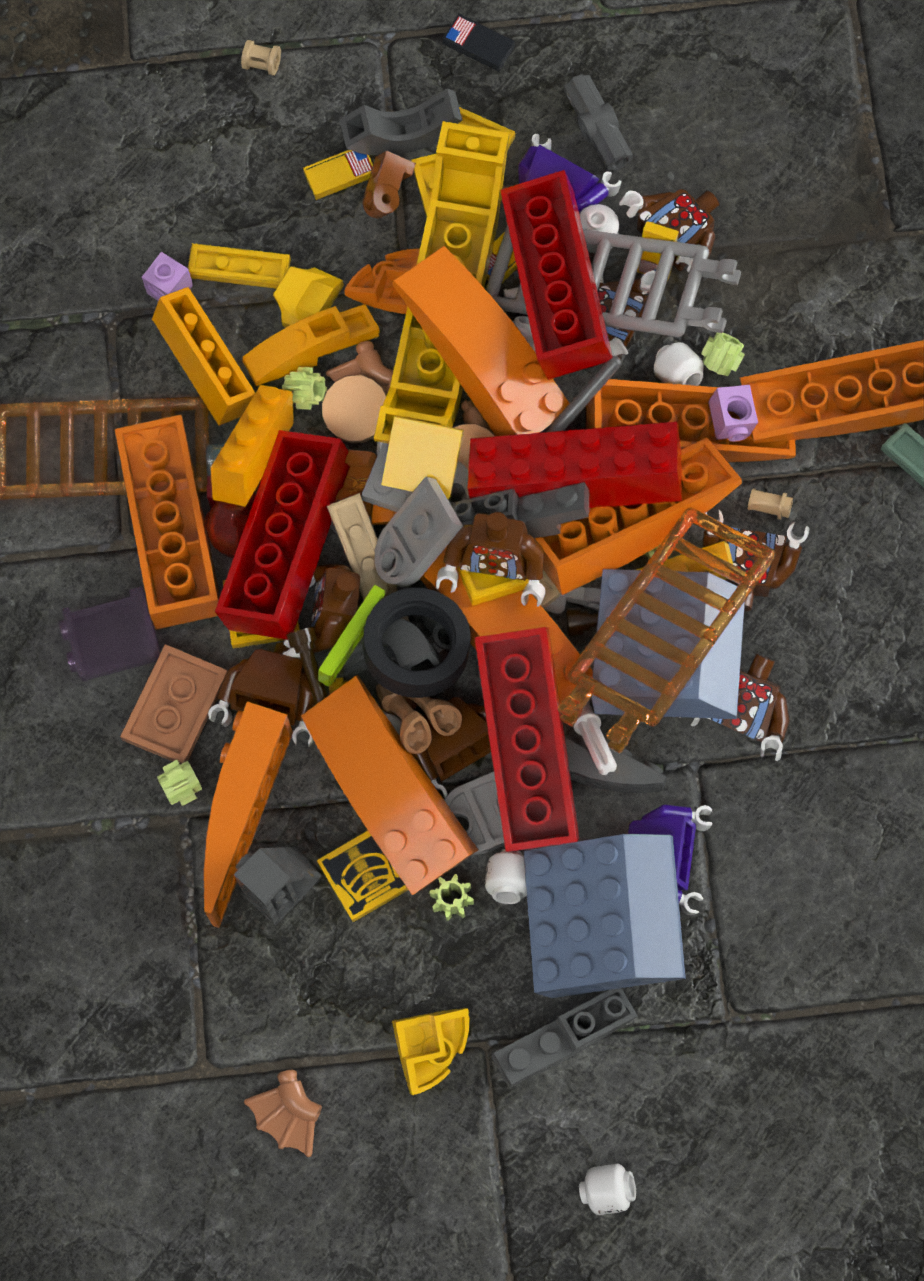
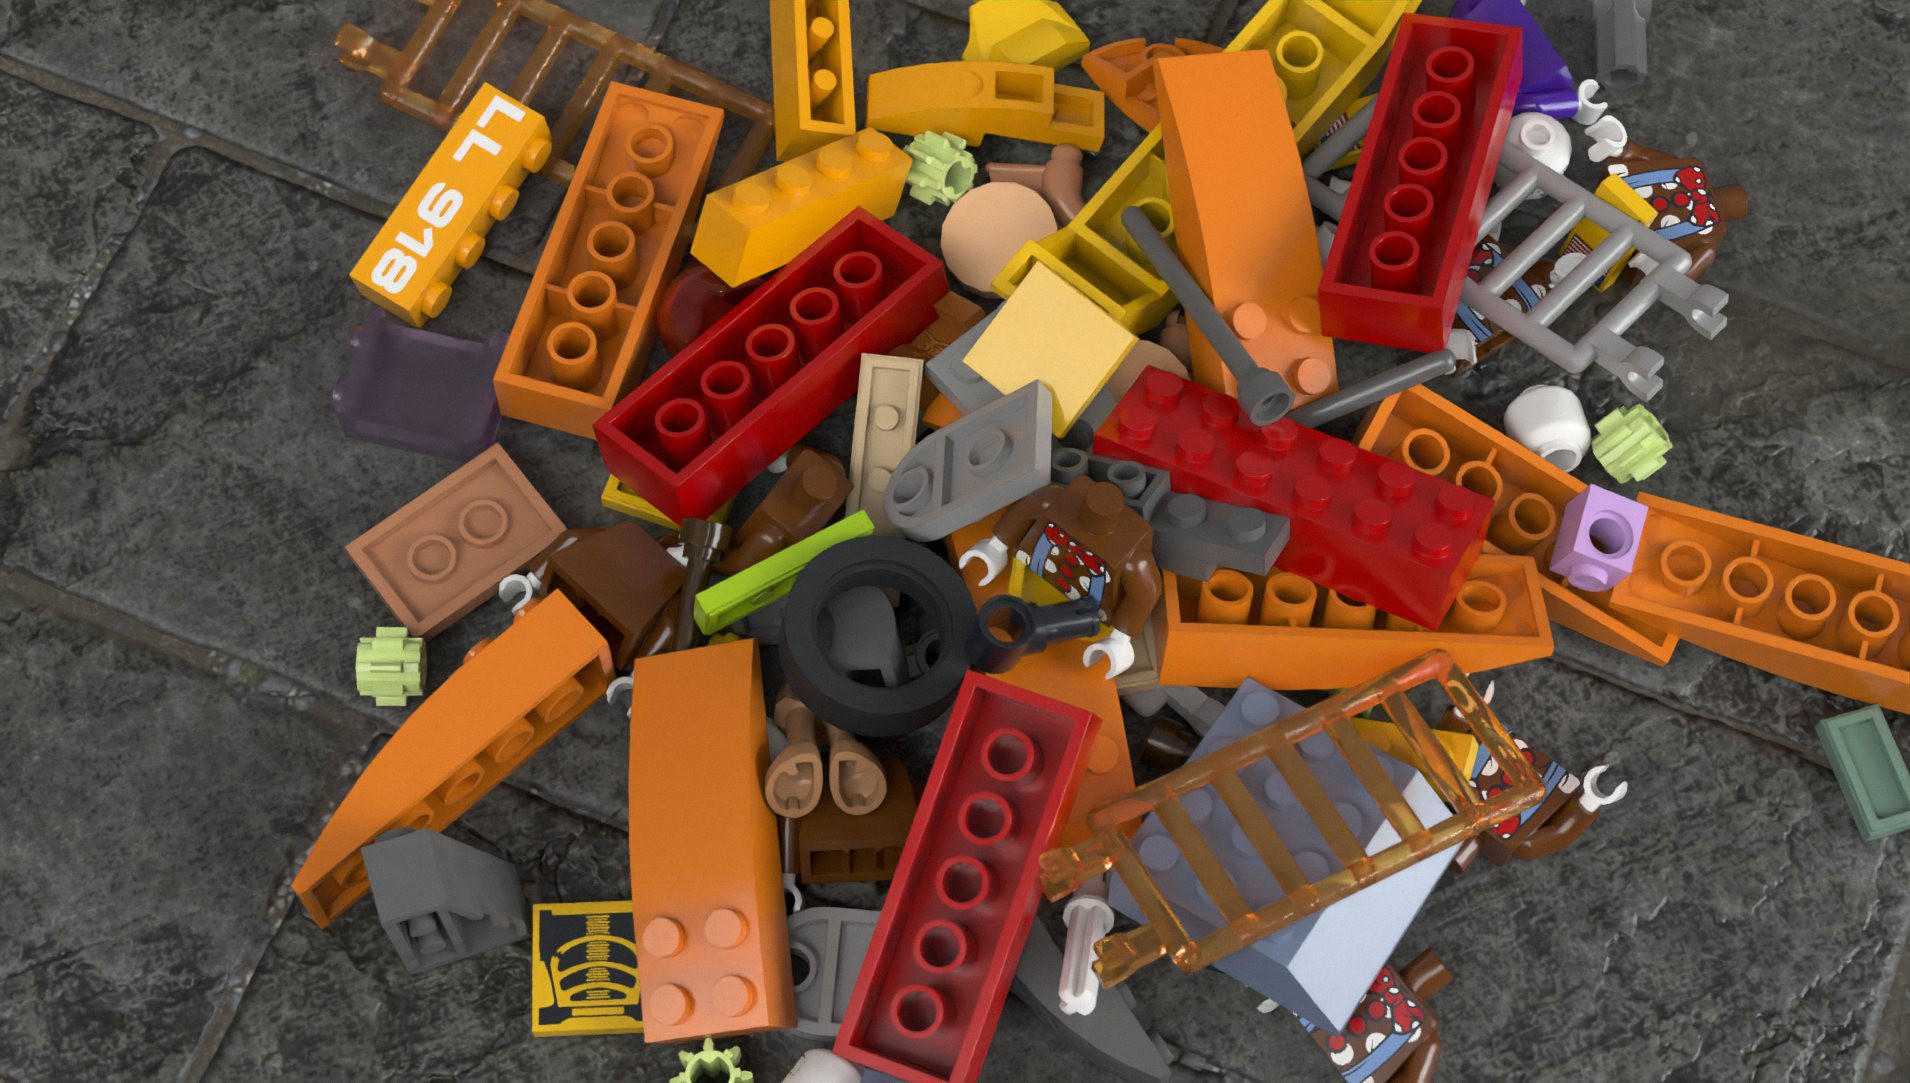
camera: 20 degrees right, 5 degrees down
tan pin [748,488,793,520] -> none
none -> light orange brick [349,82,553,330]
none -> black pin [965,595,1100,674]
none -> dark grey piece [1121,206,1295,426]

